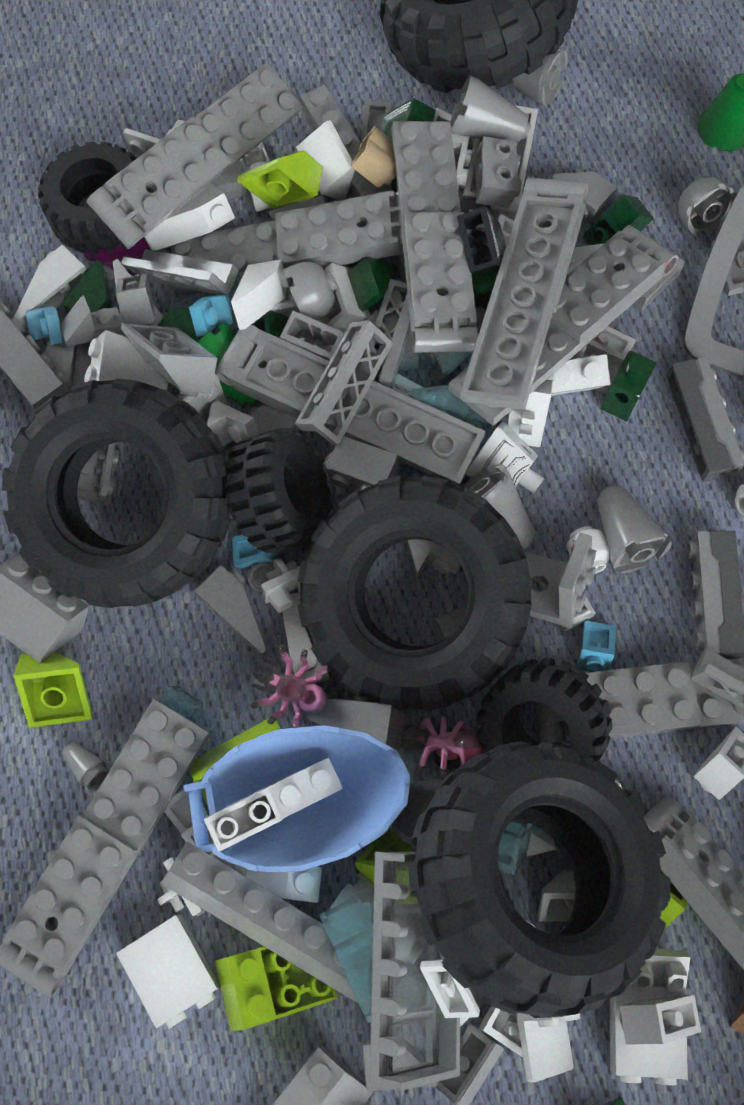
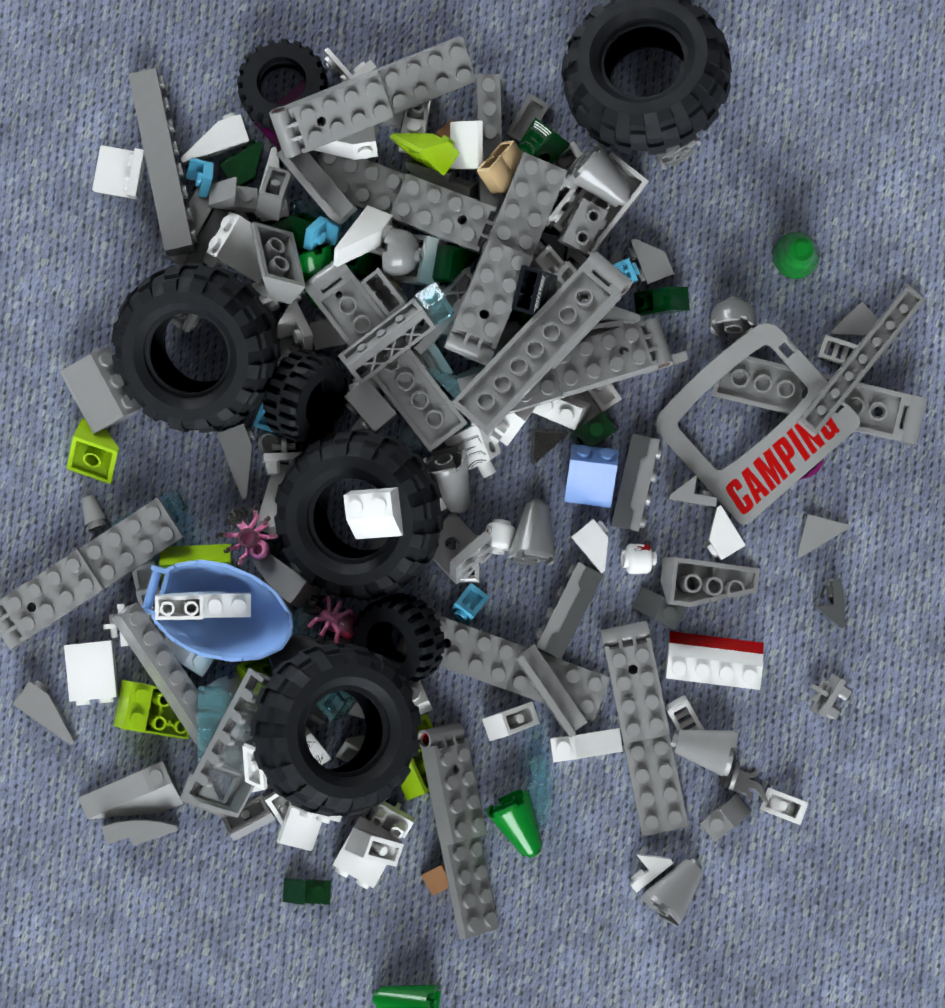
camera: 25 degrees right, 15 degrees up
none -> light grey slope [13,680,76,745]
none -> white slope [343,487,404,539]
none -> clear light blue slope [414,282,455,326]
none -> clear smoke slope [530,428,569,466]
none -> brick [564,444,619,508]
none -> white slope [571,519,608,573]

